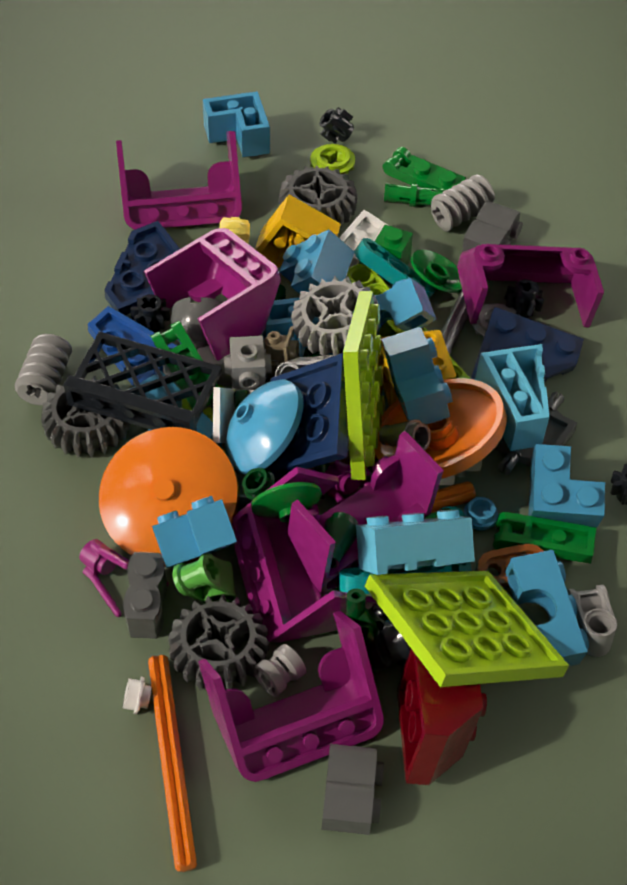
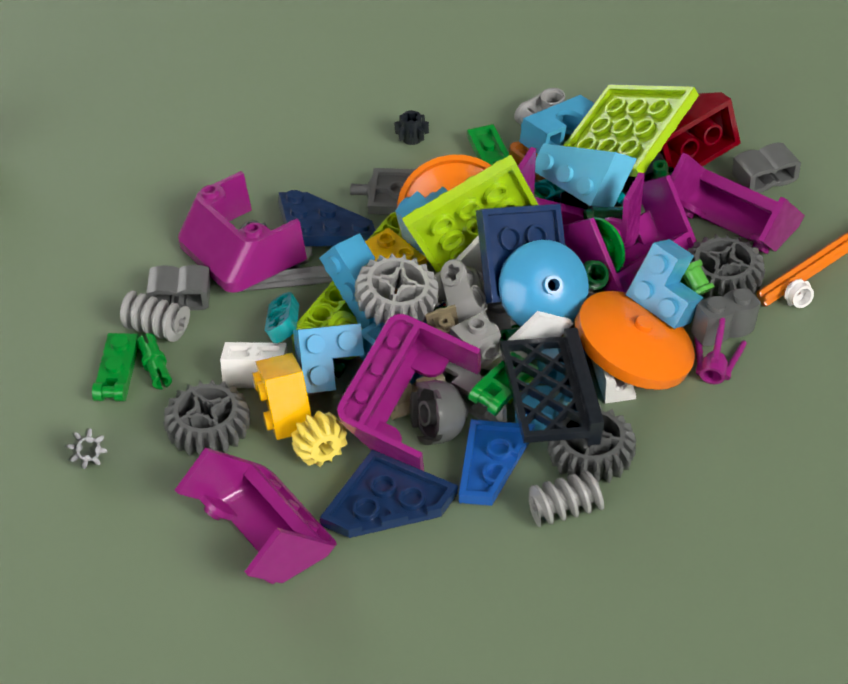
camera: 115 degrees left, 5 degrees down
black gear [130,294,171,333] -> none
dark azure brick [203,91,270,157] -> none
light grey wheel [255,644,306,697] -> none
lime gear [310,144,355,174] -> none
green brick [375,225,413,265] -> none
green dish [411,249,462,293] -> none
medium azure wedge [475,344,549,451] -> none
dark azure brick [528,444,605,528] -> none

